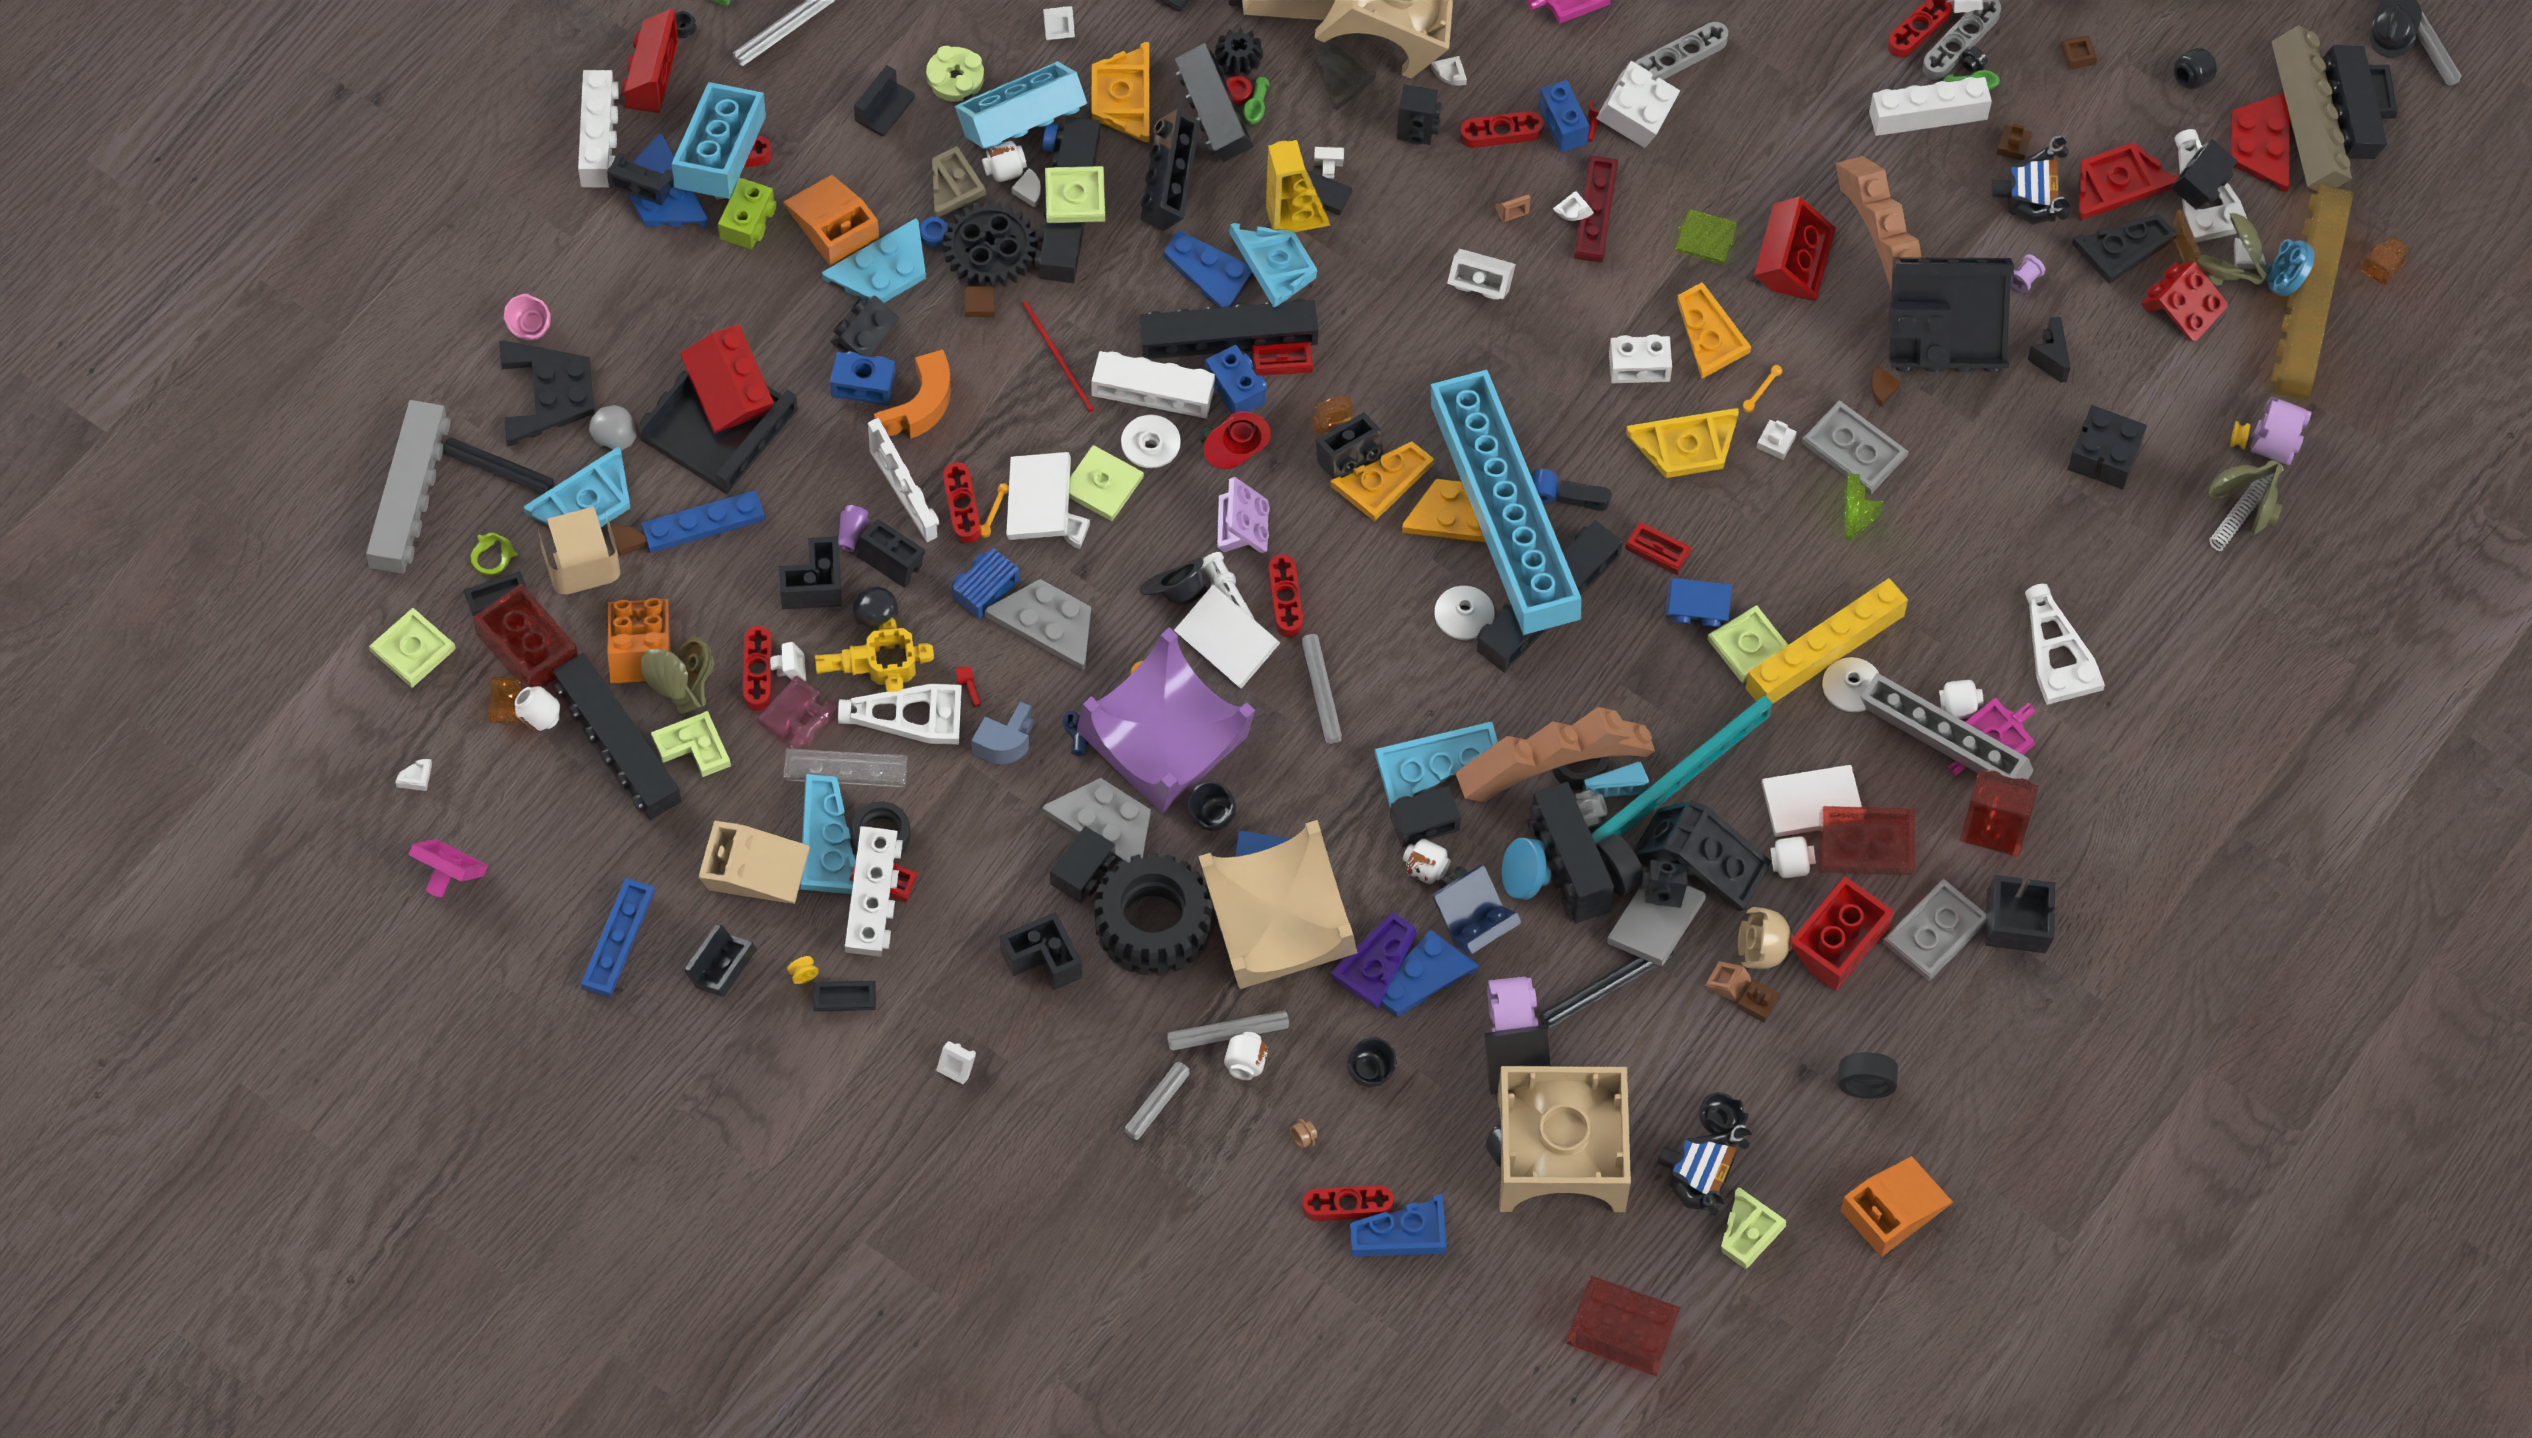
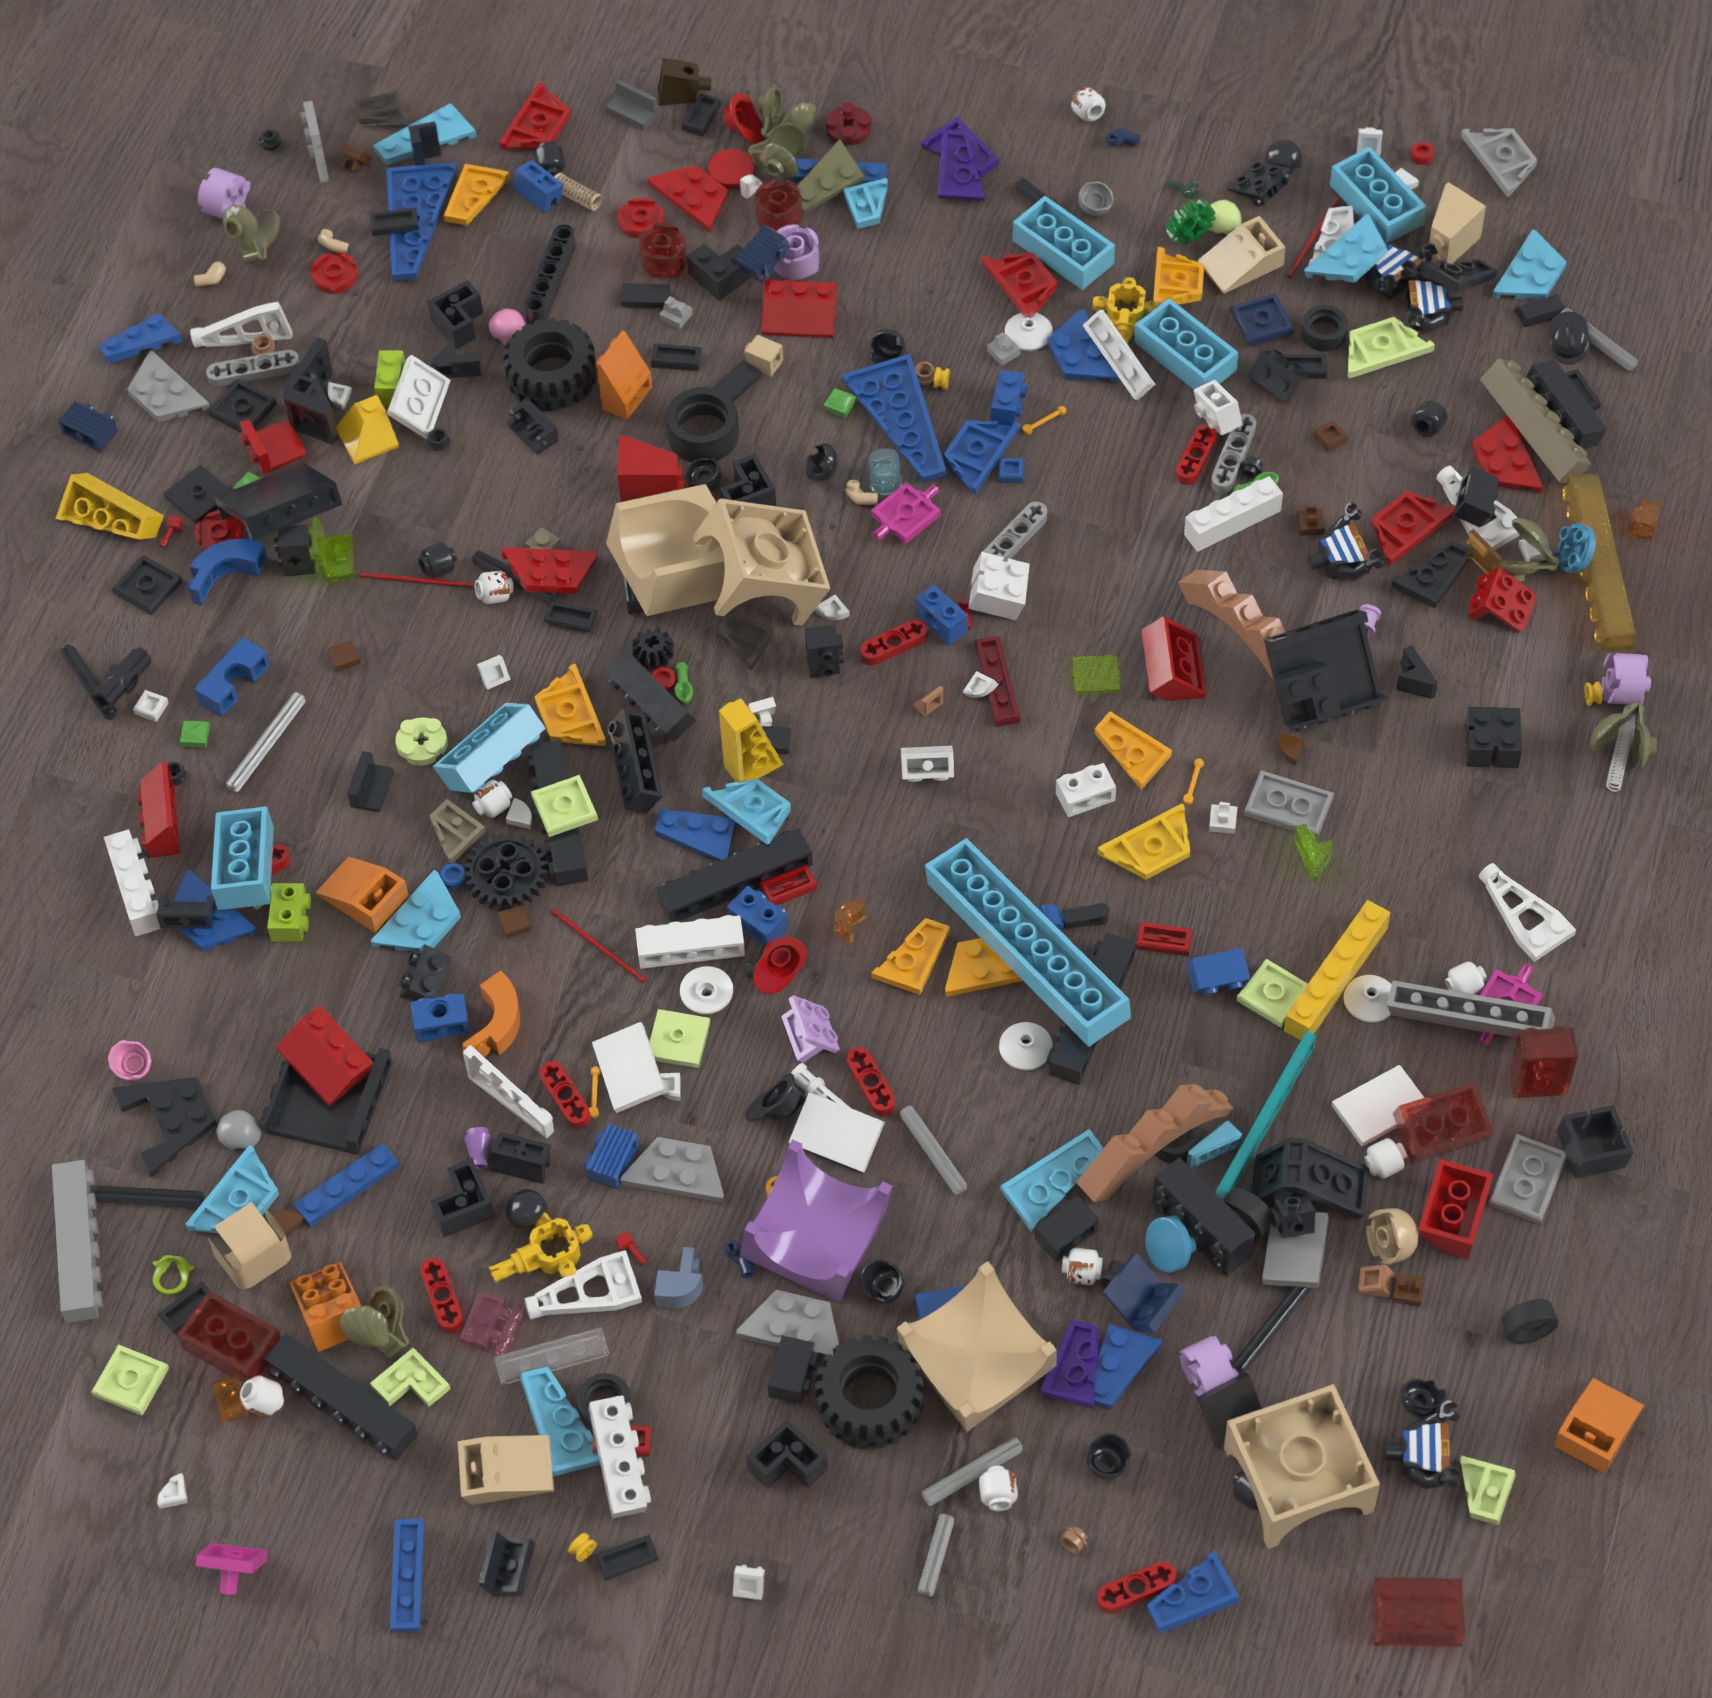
camera: 15 degrees left, 5 degrees down
white tile [770,642,806,683] -> none
blue tile [1043,123,1059,152] -> none
black brick [1316,412,1383,479] -> none
light grey gear [1576,790,1607,828] -> none

